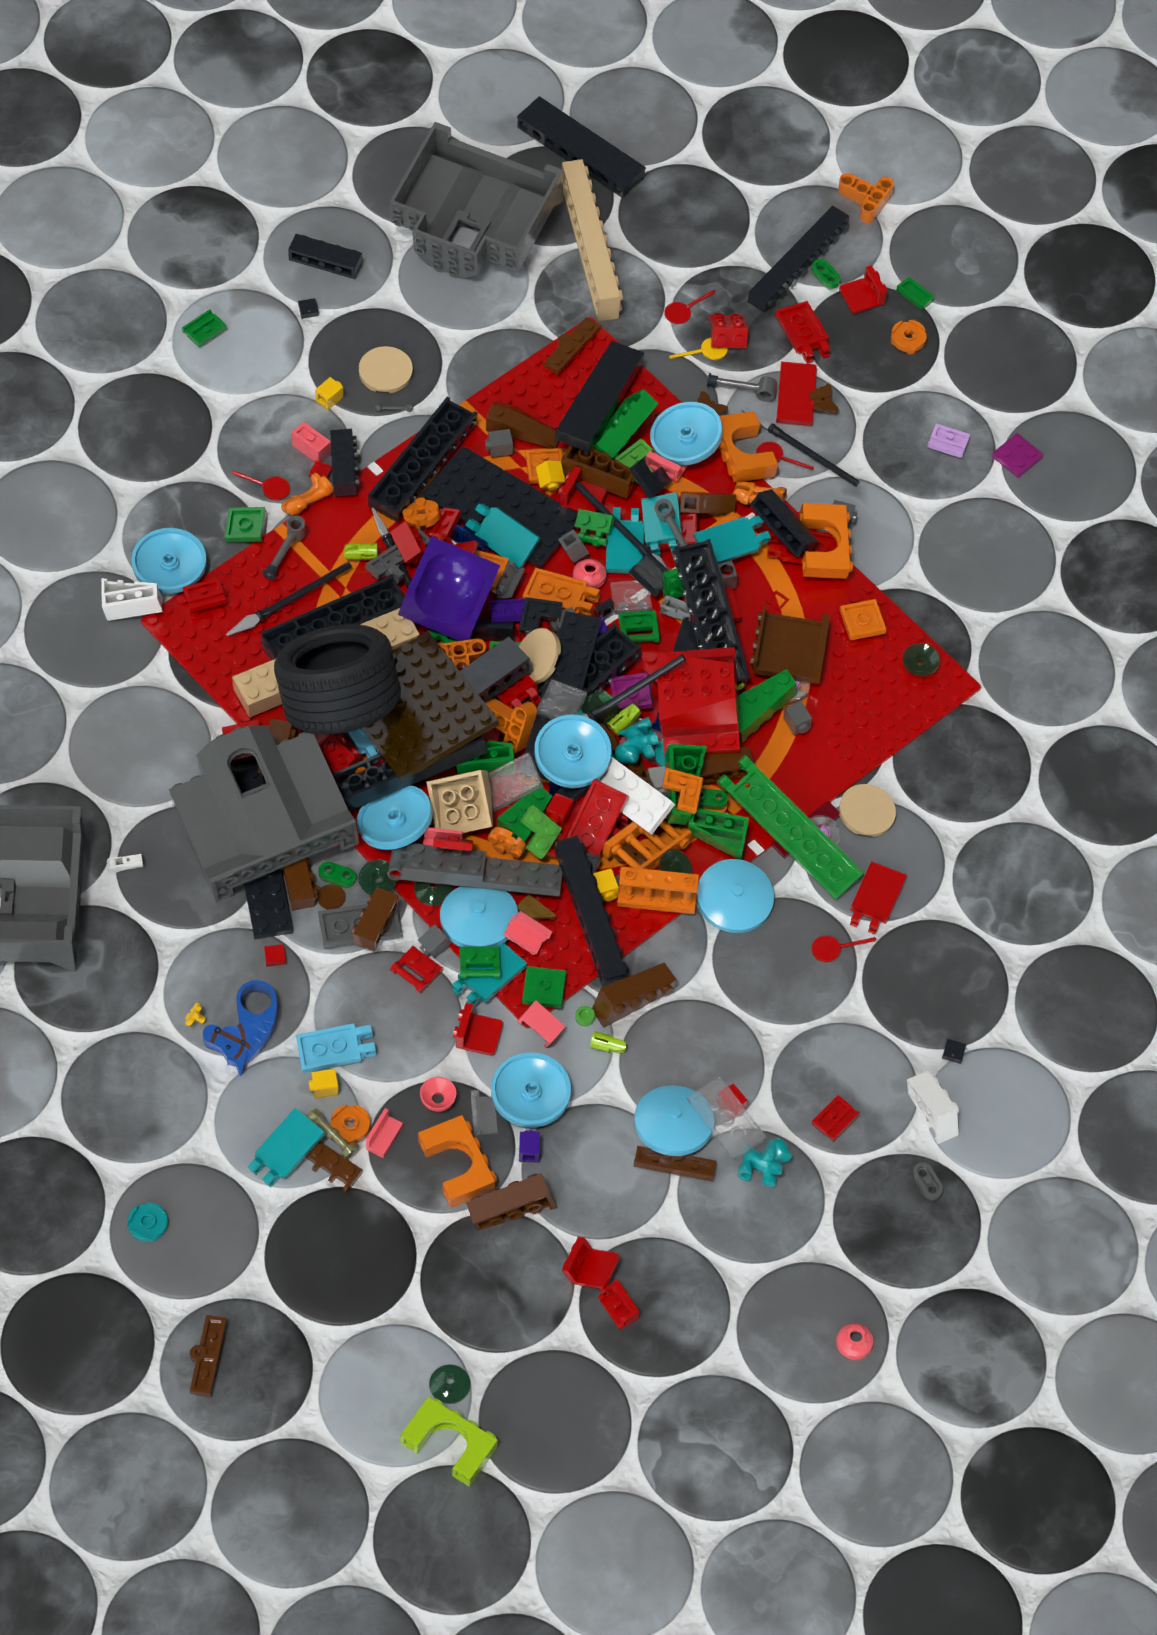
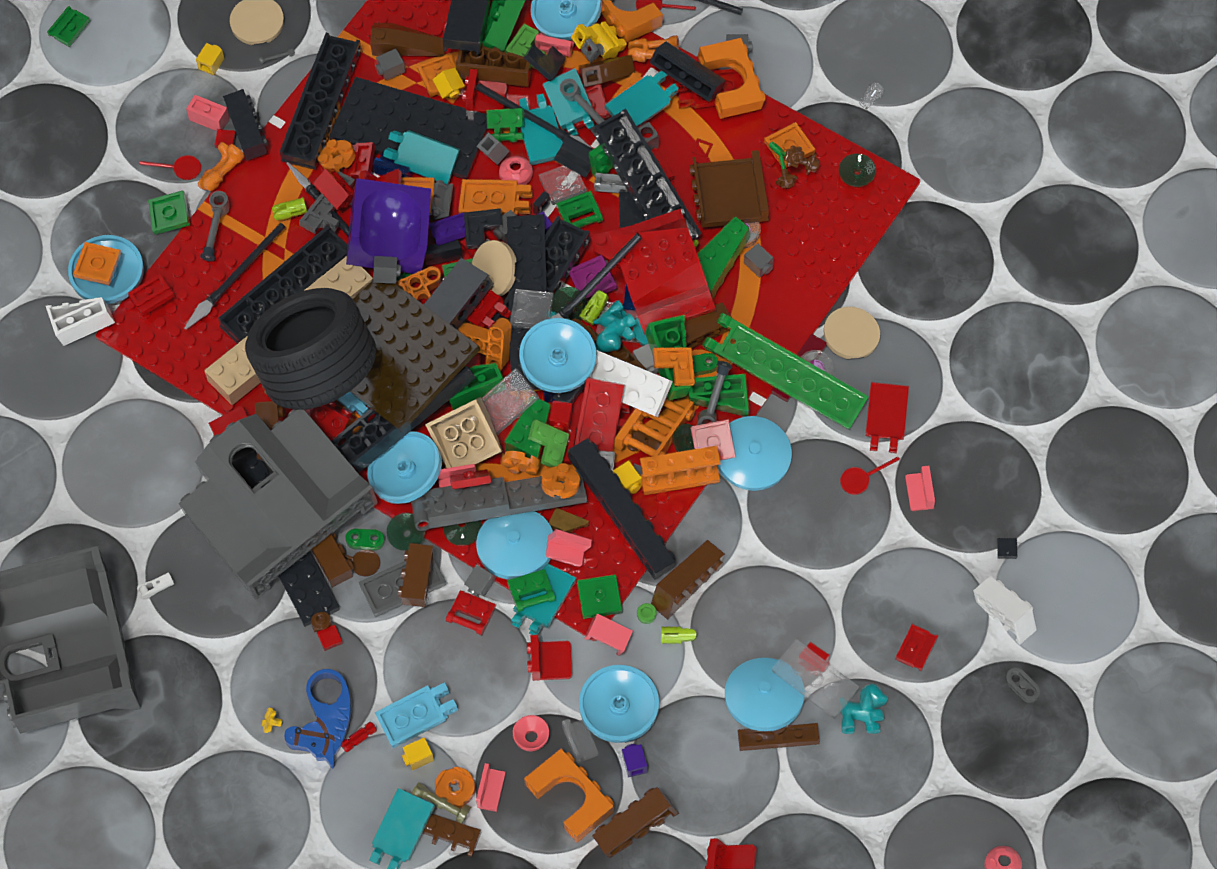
camera: 10 degrees left, 5 degrees up
none -> orange plate [73,242,122,285]
none -> reddish brown plate [311,612,332,633]
none -> red axle [341,722,377,752]
none -> dark grey brick [373,256,401,284]
none -> orange plate [542,463,580,498]
none -> yellow hips [571,22,627,63]
none -> plate [690,419,736,461]
none -> dark grey piece [697,361,732,425]
none -> reddish brown plant [769,141,820,189]
none -> clear cone [859,82,885,109]
none -> coral panel [905,466,935,511]

